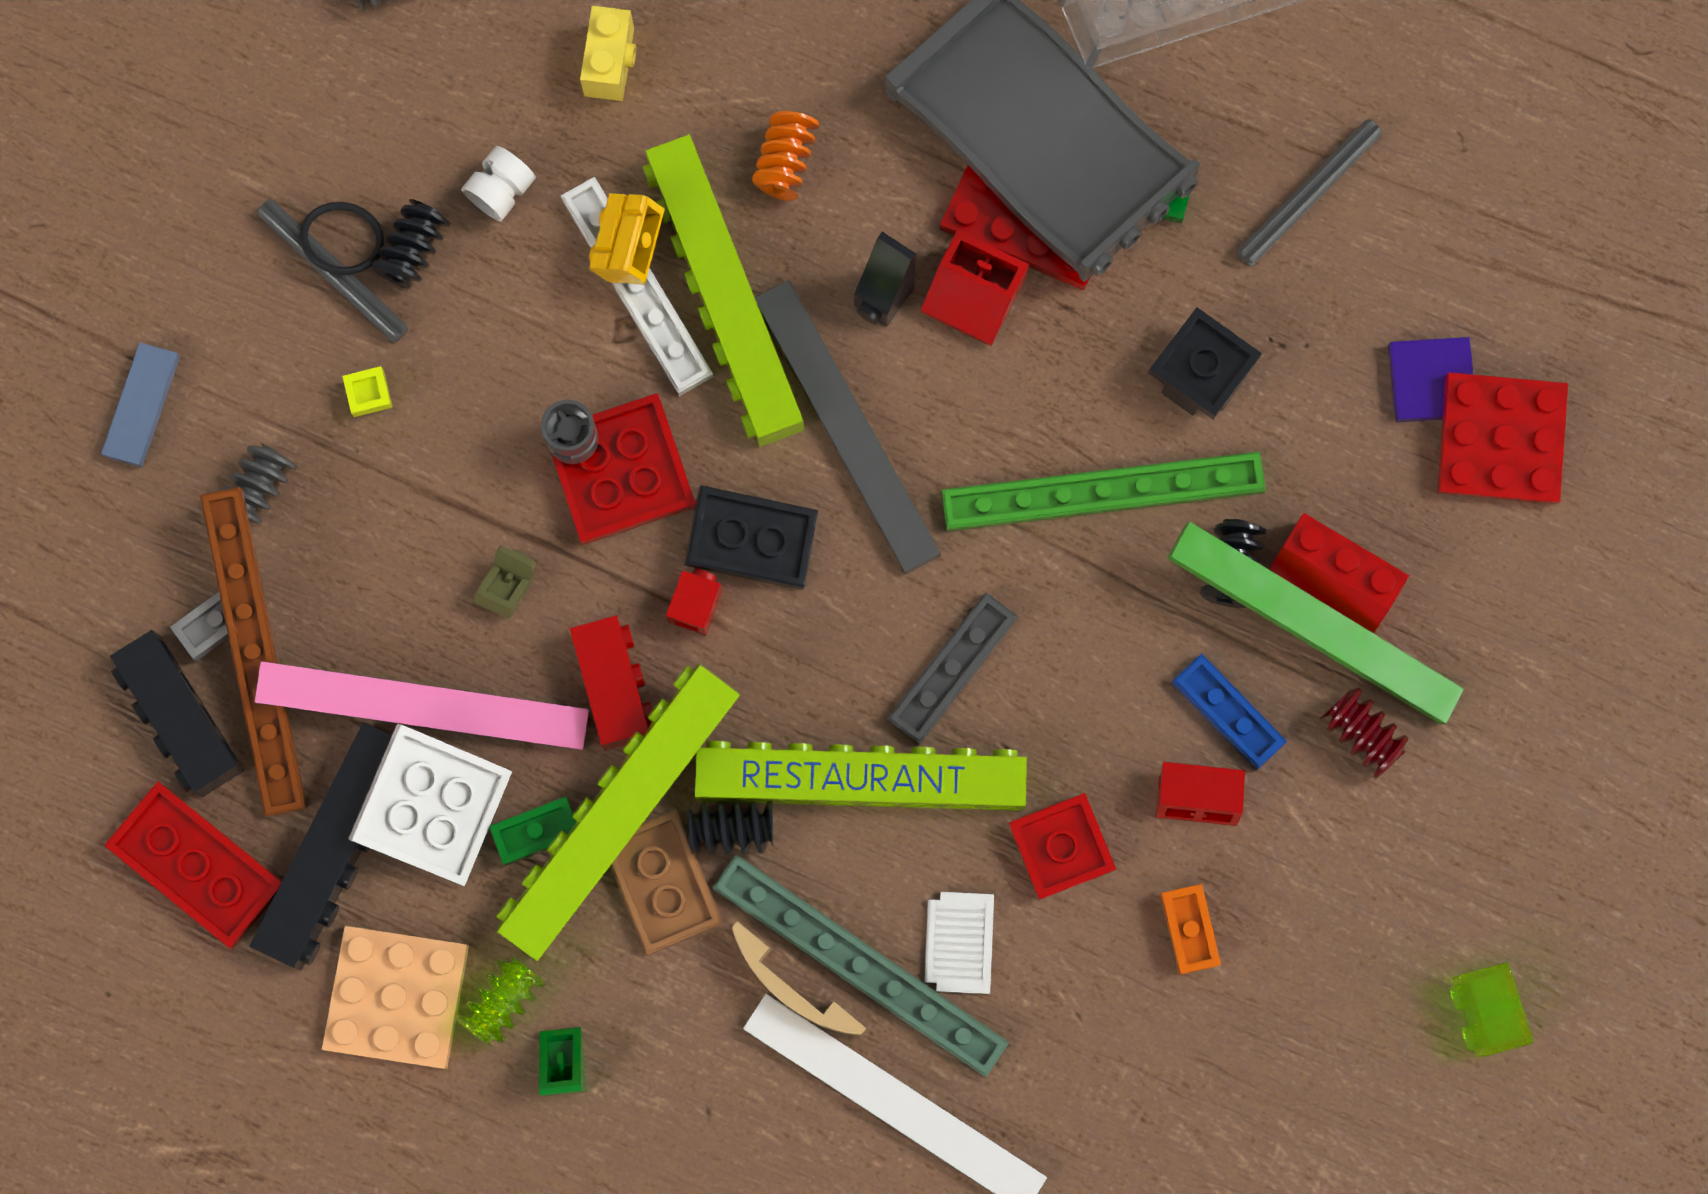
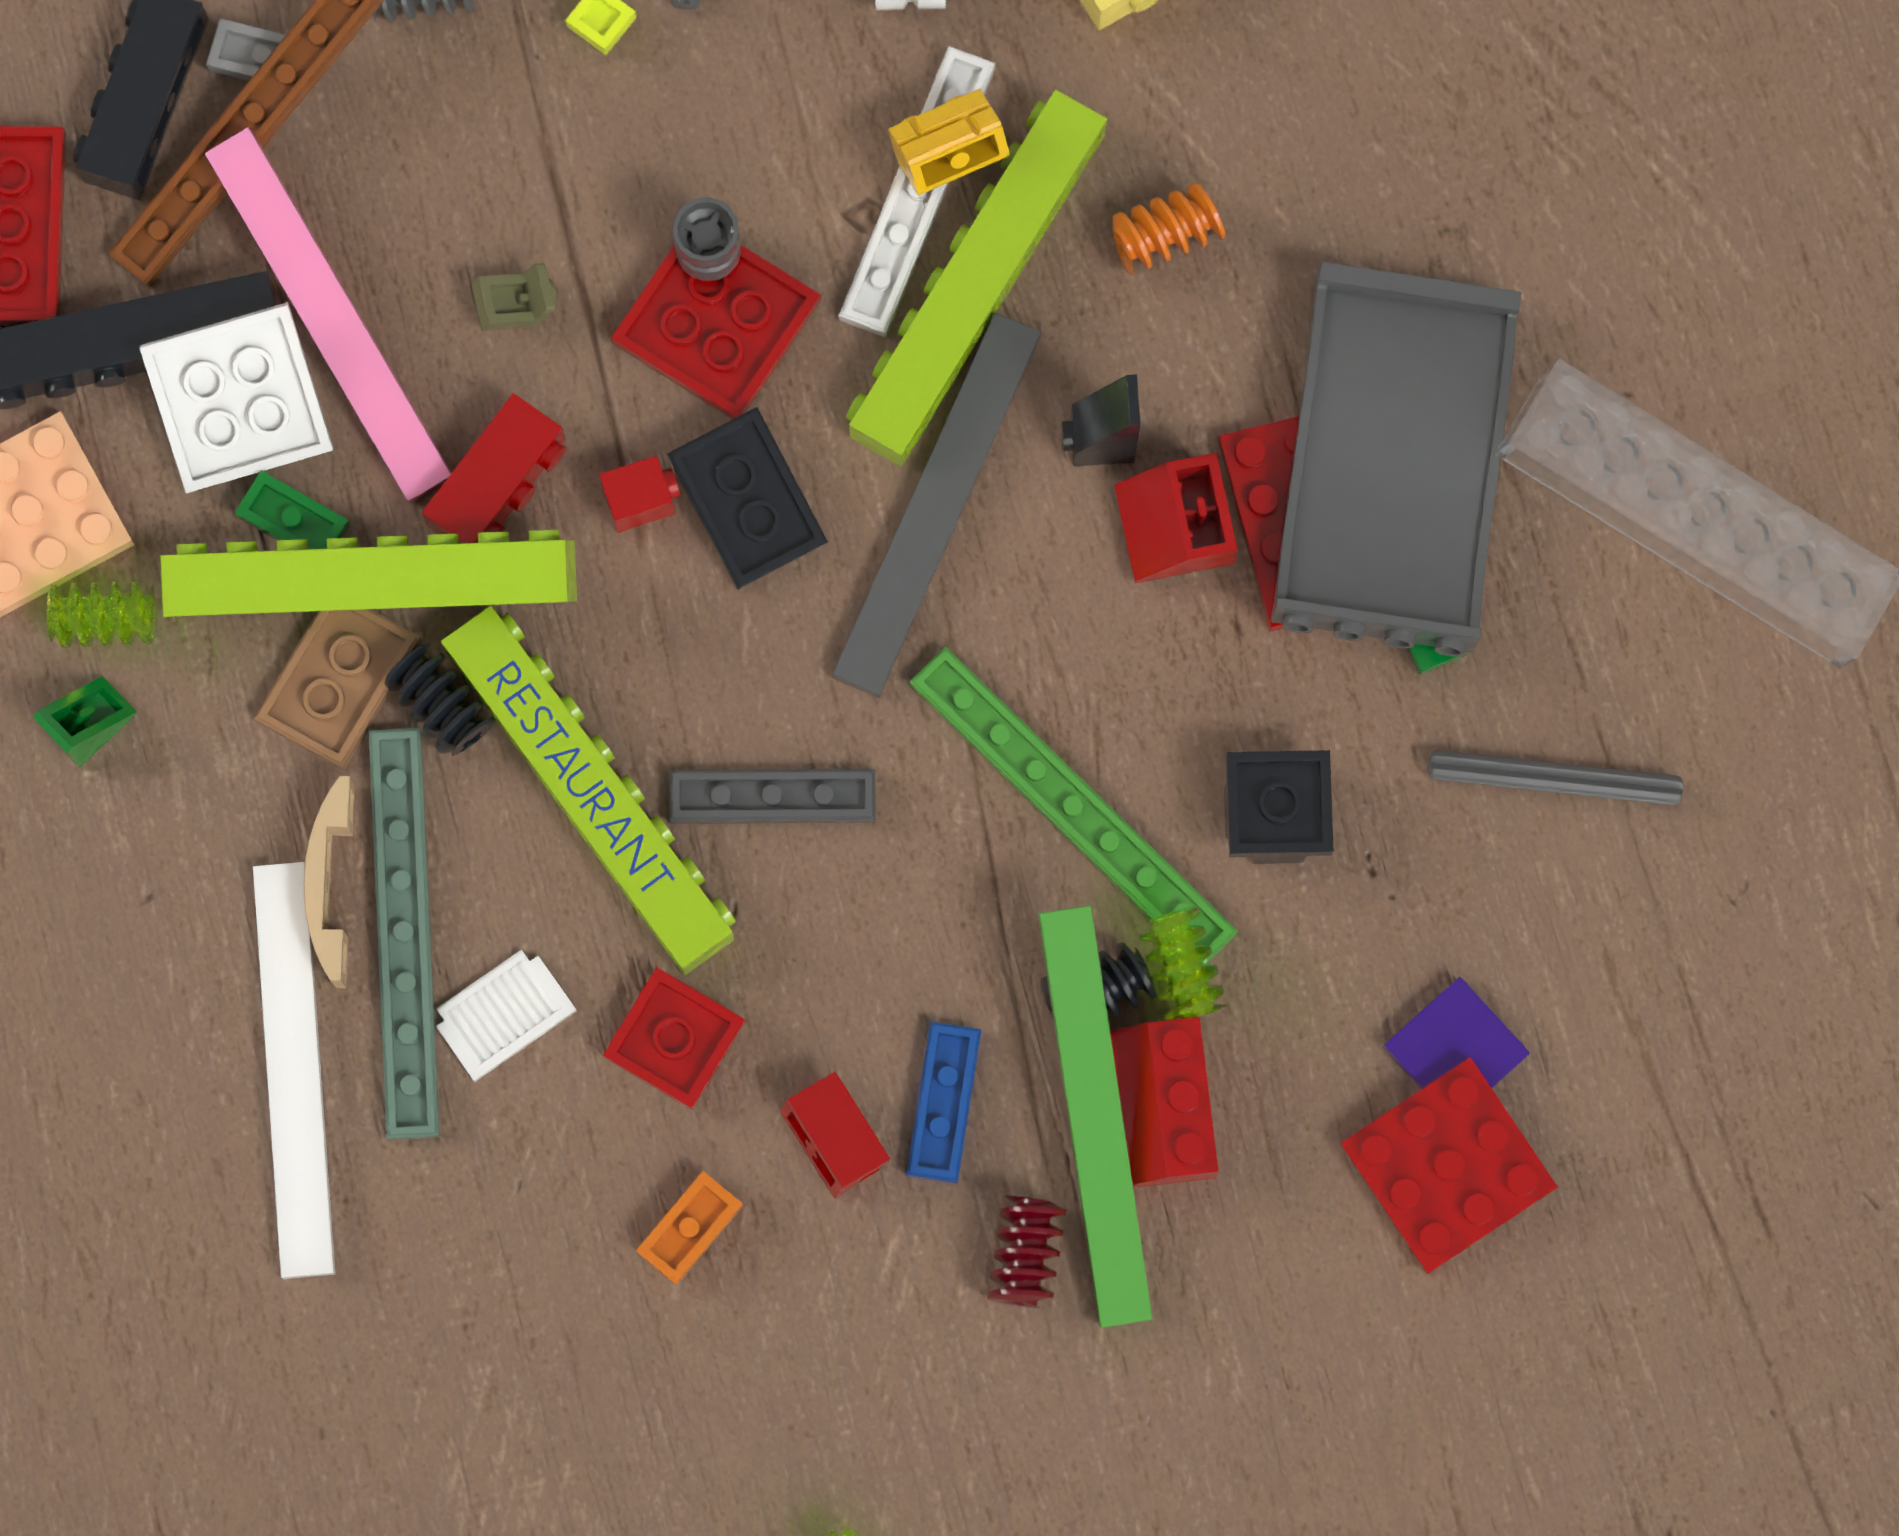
camera: 50 degrees right, 0 degrees up
none -> clear neon green piece [1139,906,1227,1020]

